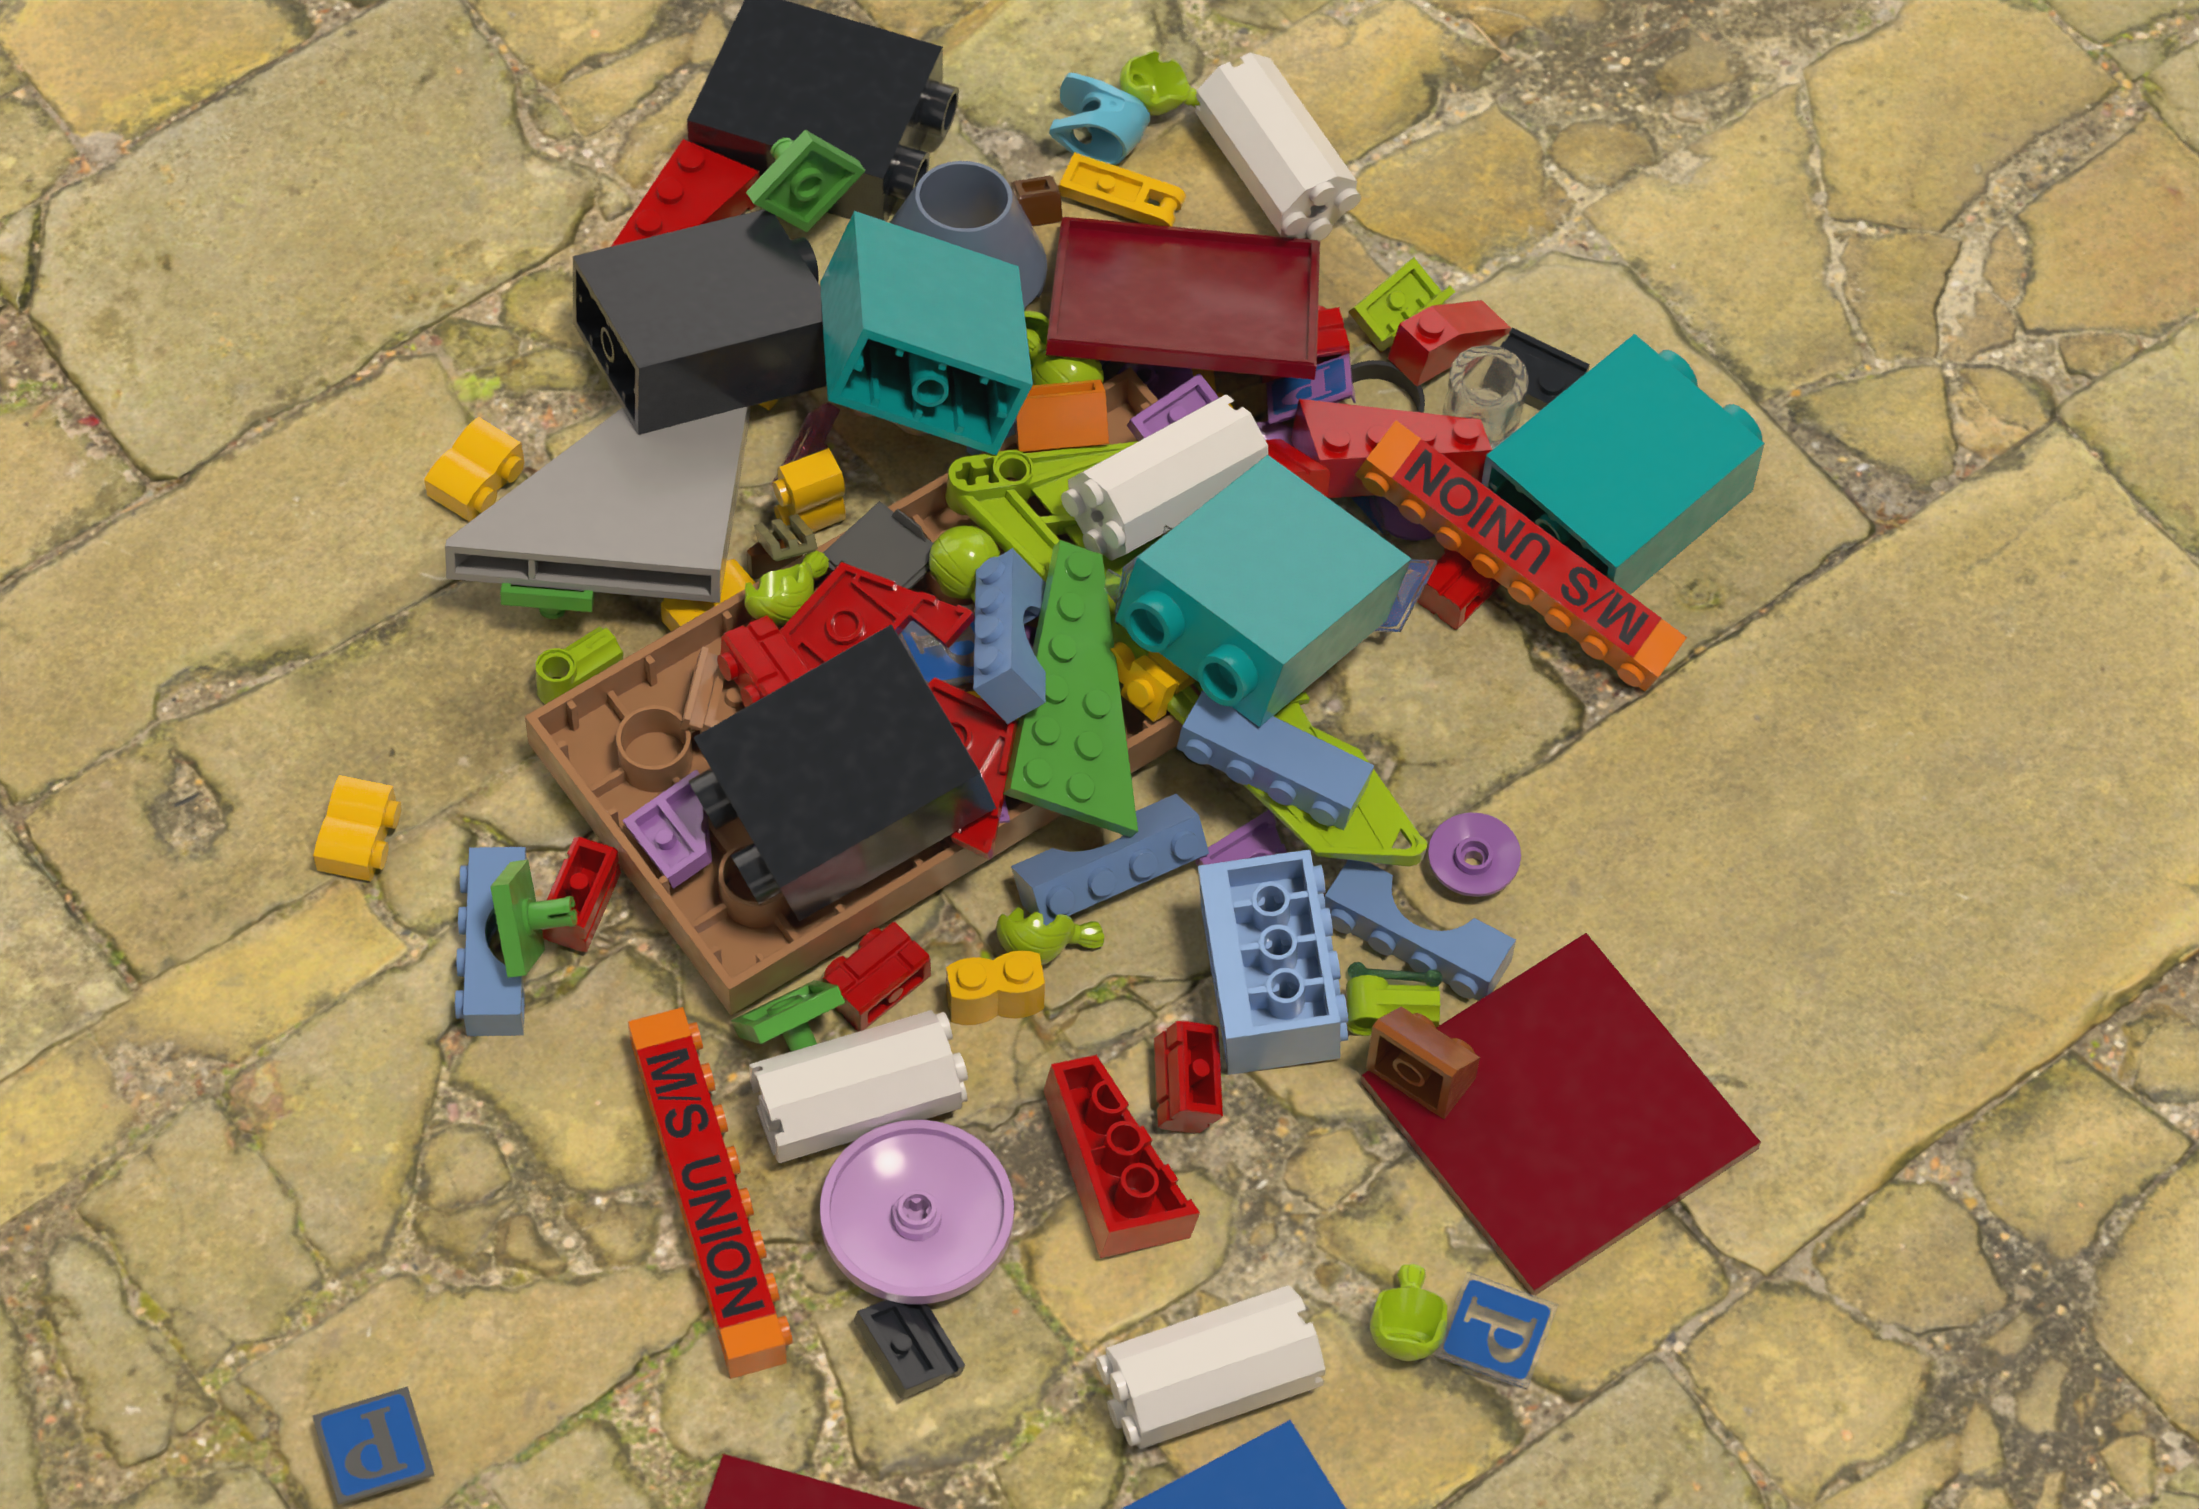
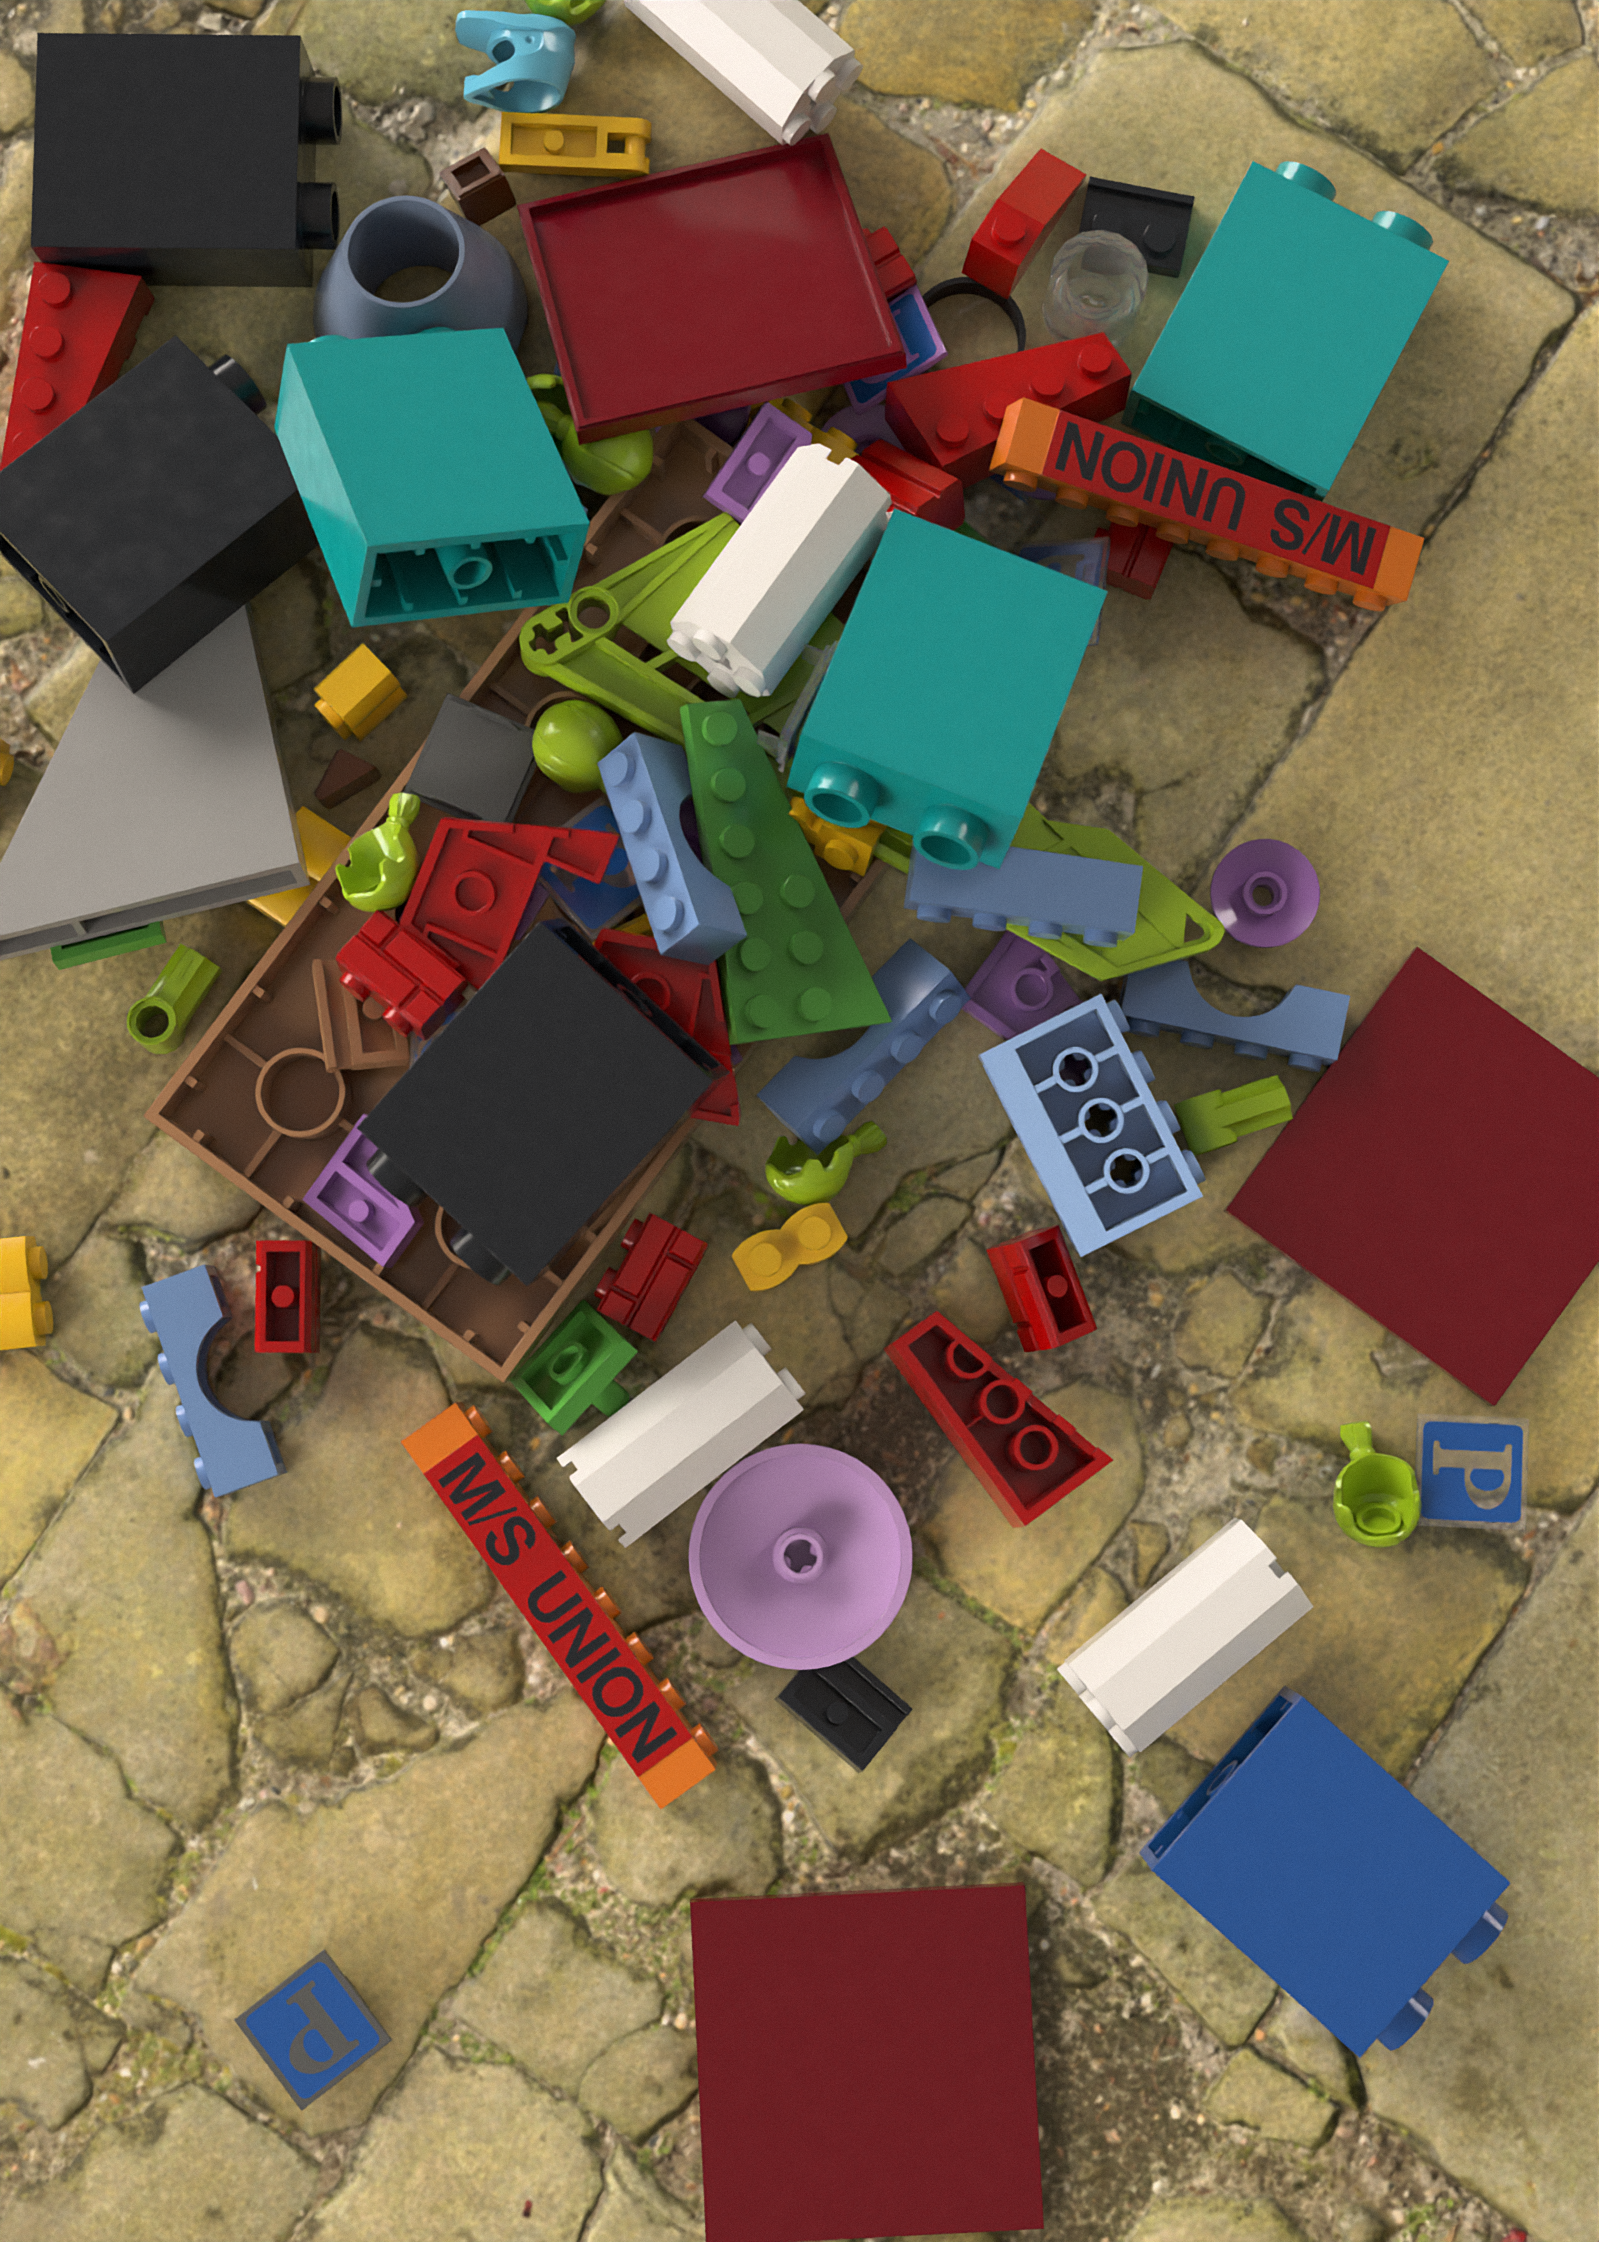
camera: 15 degrees left, 25 degrees up
bright green tile [490,860,577,978] -> none
bright green tile [746,130,865,232] -> none
olive tile [754,514,818,561] -> none
clear pink plate [773,402,840,481] -> none
orange brick [1014,379,1109,453] -> none
lime bracket [1348,257,1456,352] -> none
clear green hinge [1348,962,1442,988] -> none
dark orange slope [1366,1006,1480,1119] -> none

